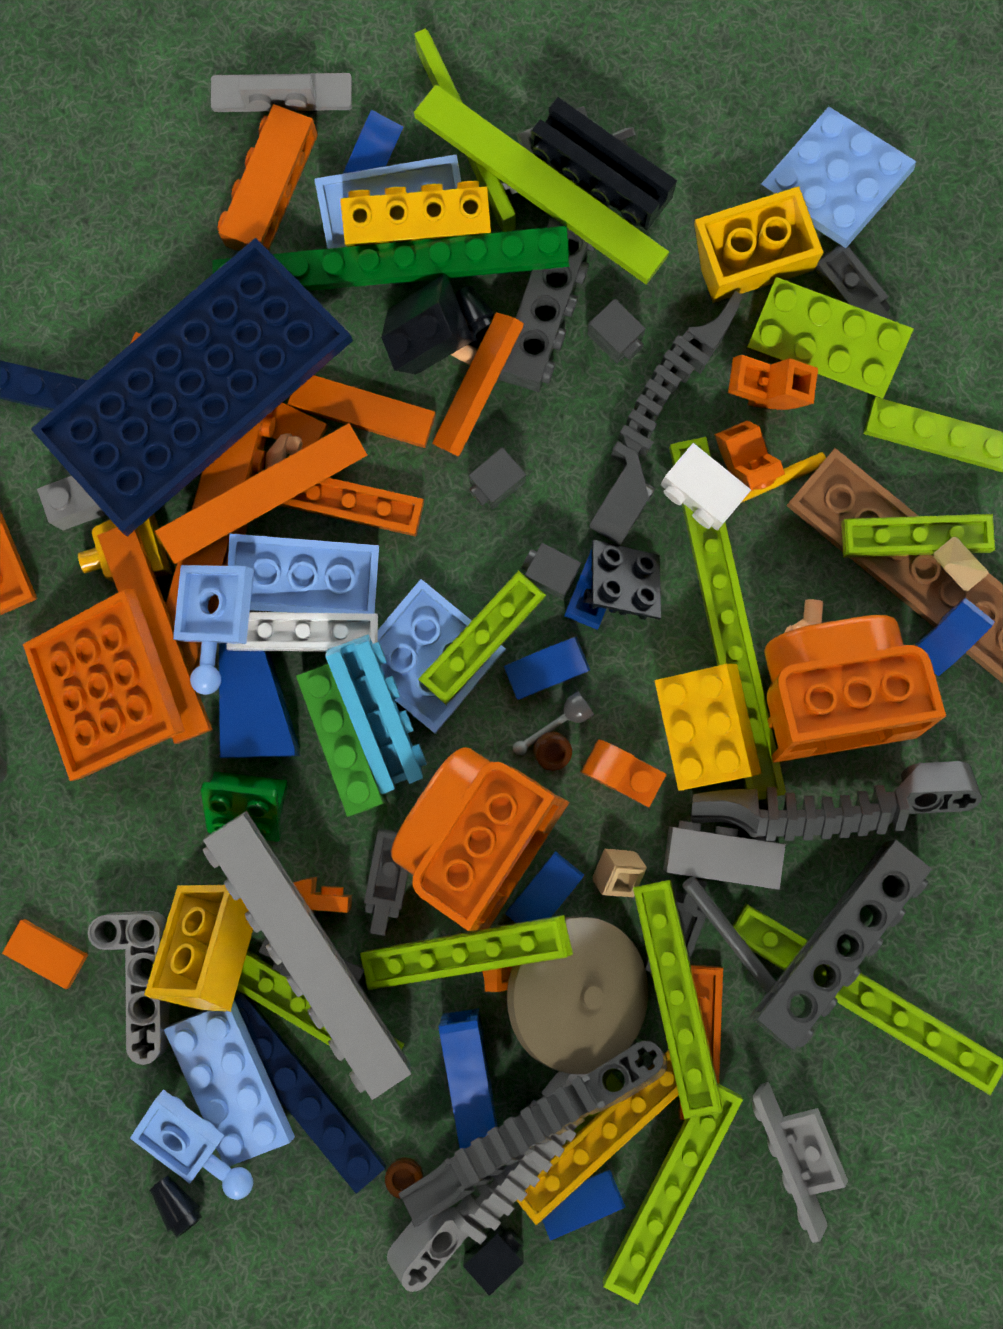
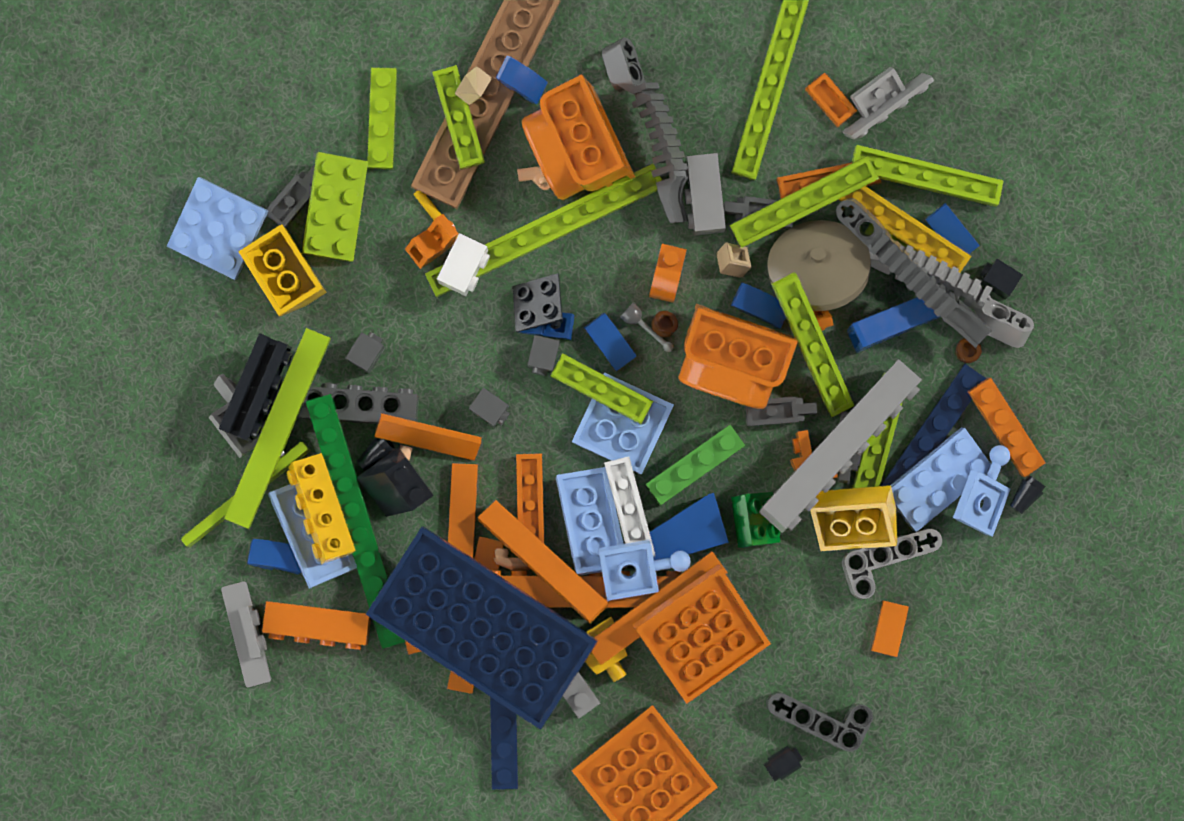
camera: 115 degrees left, 0 degrees up
medium azure brick [326,634,427,794] -> none
dark grey piece [589,291,743,546] -> none
yellow brick [654,664,762,791] -> none
dark grey bar [682,877,776,994] -> none
orange brick [728,355,818,410] -> none
dark grey brick [749,840,932,1050] -> none
none -> orange tile [805,73,857,128]
none -> orange plate [967,378,1045,477]

